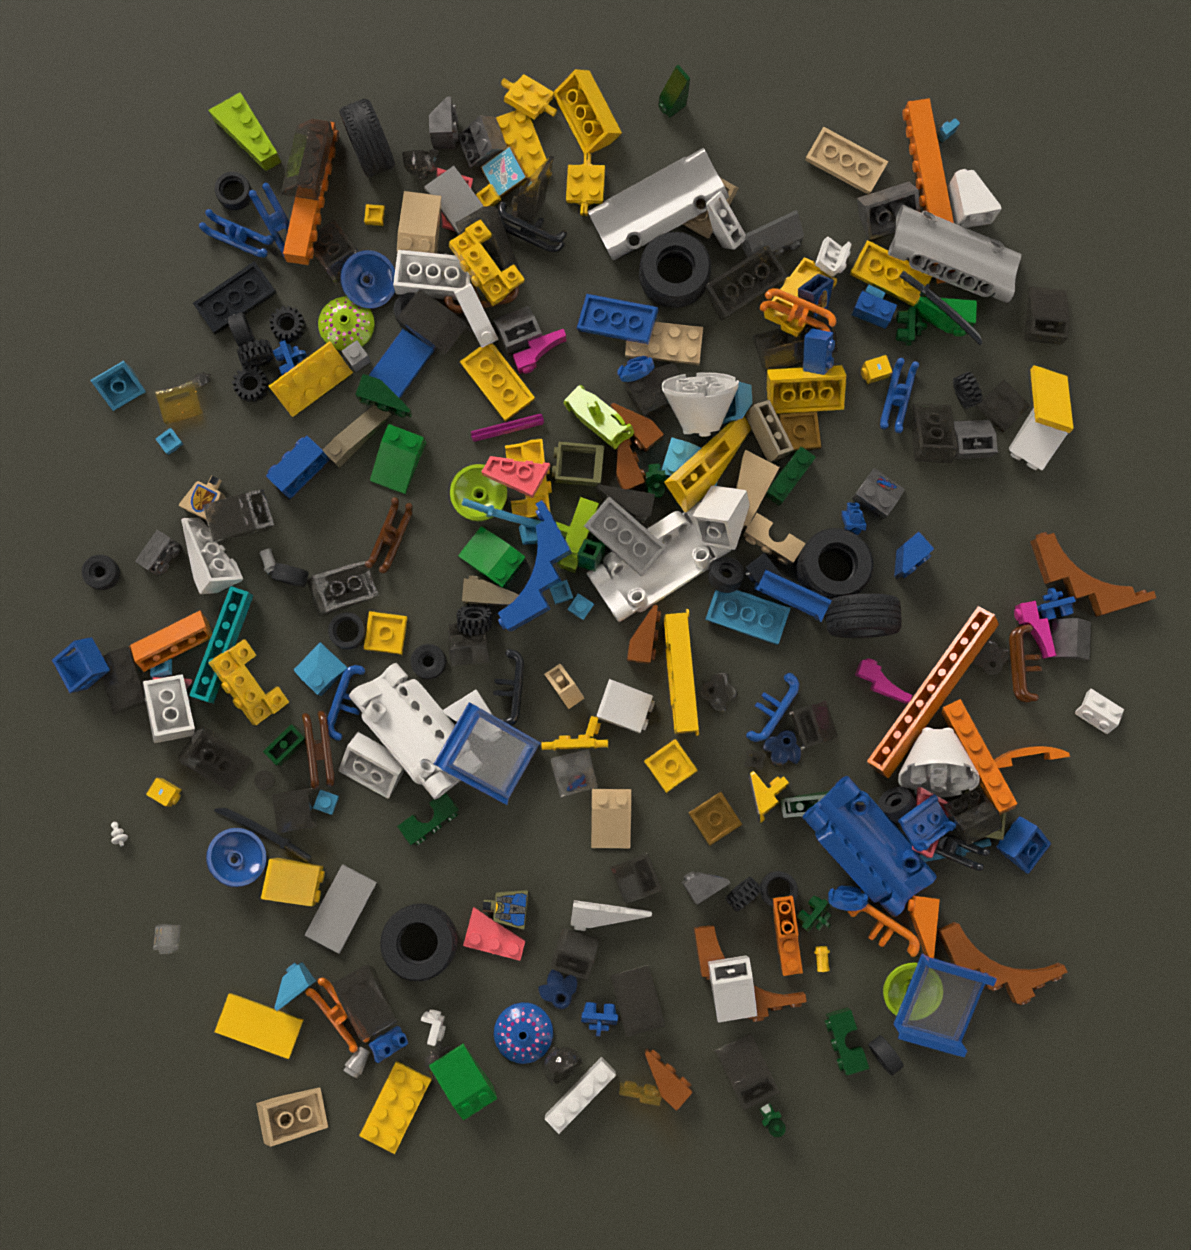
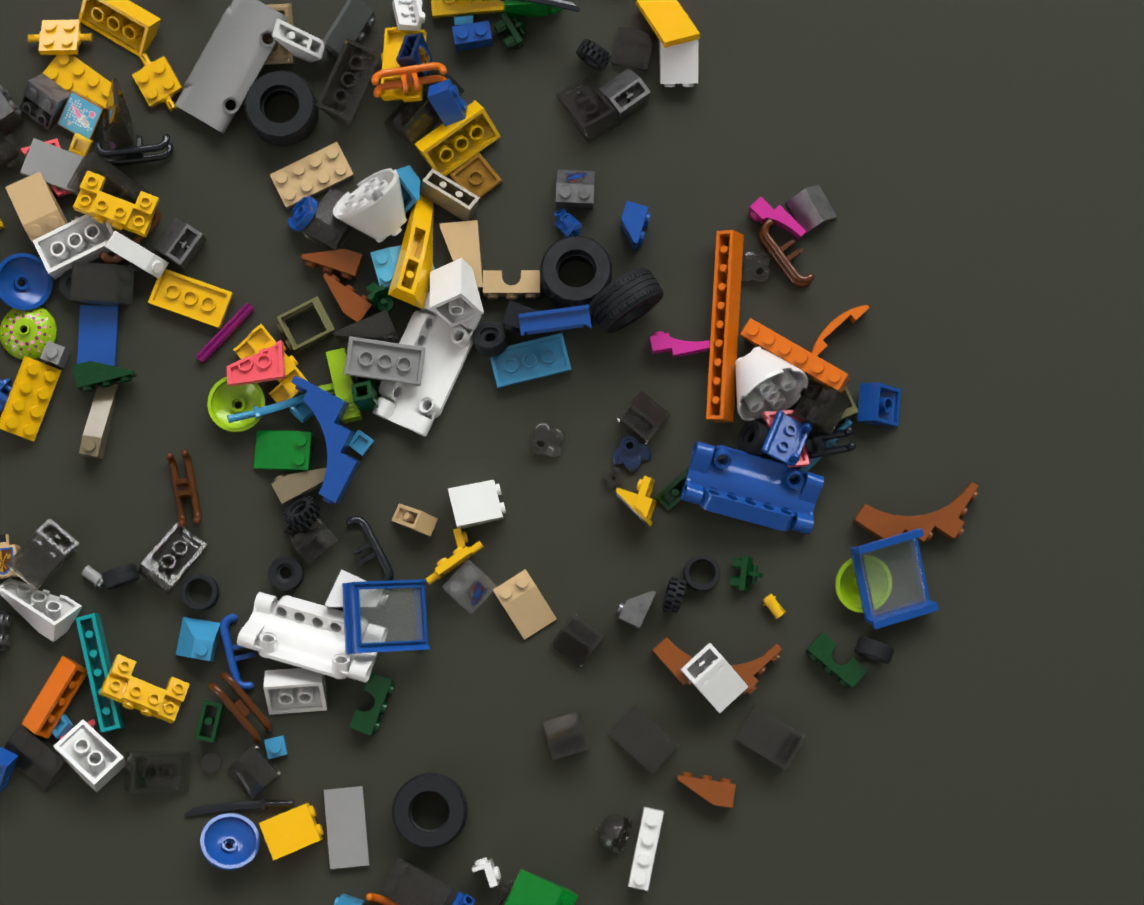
camera: 30 degrees left, 0 degrees up
white hair [111,822,128,847] -> none
yellow brick [146,778,182,807] -> none
blue brick [266,436,330,499] -> none
yellow tile [364,611,408,655] -> none
green slope [370,424,426,494] -> none
coral wing [463,907,525,961] -> none
torso [483,890,529,929] -> none
blue dish [494,1002,553,1064] -> none
dark pink slope [513,329,566,374] -> none
dark blue plate [538,969,577,1009] -> none
piece [564,385,635,449] -> none
dark azure plate [568,594,594,620] -> none
white wedge [571,900,652,931] -> none
blue tile [577,294,658,345] -> none
blue hips [581,1002,618,1036] -> none
clear yellow plate [619,1081,661,1106] -> none
dark orange slope [627,605,661,664] -> none
yellow tile [644,739,698,793] -> none
yellow piece [664,609,699,736] -> none
pearl gold tile [689,792,742,846] -> none
blue piece [746,673,799,742] -> none
dark green hips [759,1103,786,1138] -> none
dark green arch [765,446,816,506] -> none
orange slope [773,896,803,976] -> none
blue tile [828,886,868,911] -> none
orange piece [847,904,920,957] -> none
yellow brick [861,355,892,384] -> none
blue piece [880,358,919,433] -> none
orange slope [908,895,940,958] -> none
dark orange arch [1031,532,1156,617] -> none
blue hips [1037,588,1076,620] -> none
white bracket [1075,689,1124,734] -> none

